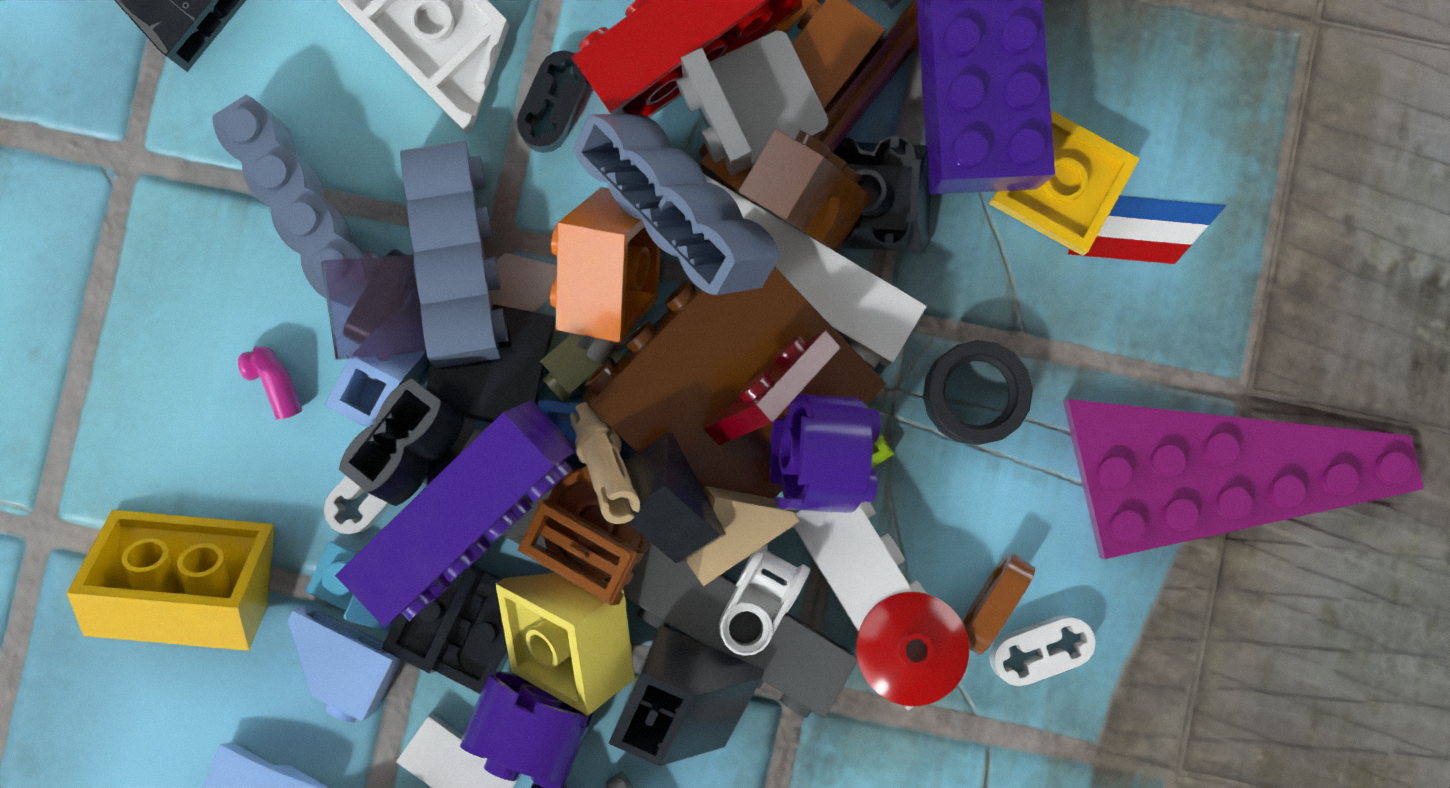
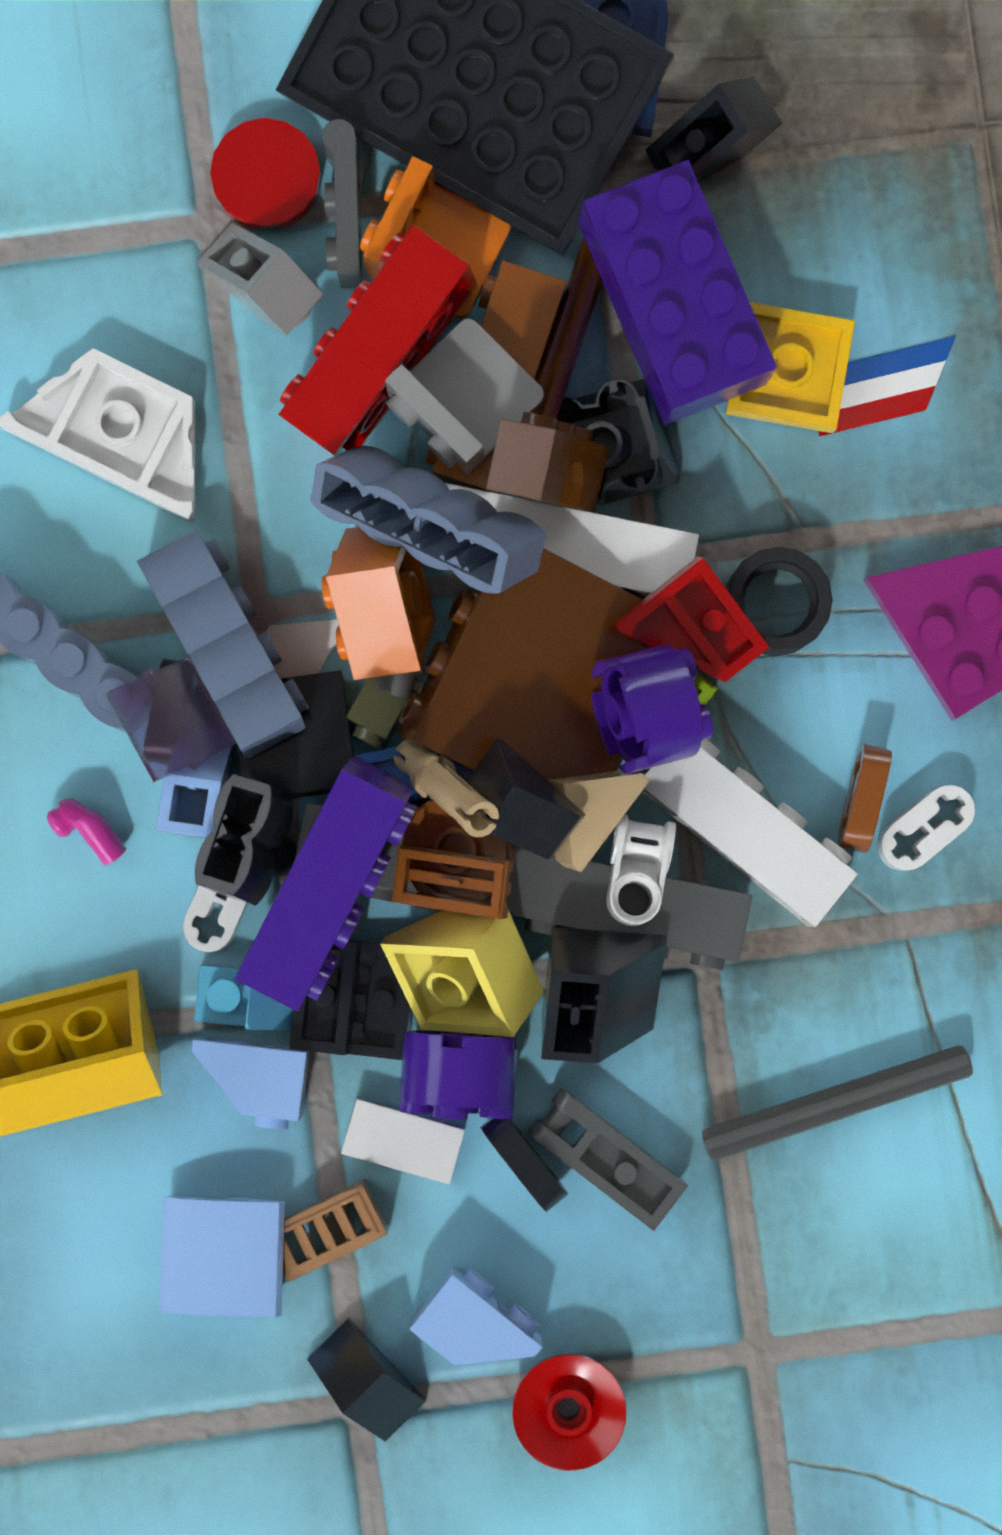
camera: 25 degrees left, 0 degrees up
black beam [517,50,589,153] -> none
dark red wing [704,330,841,446] -> none
red dish [856,592,970,706] -> none
none -> red wing [612,556,770,683]

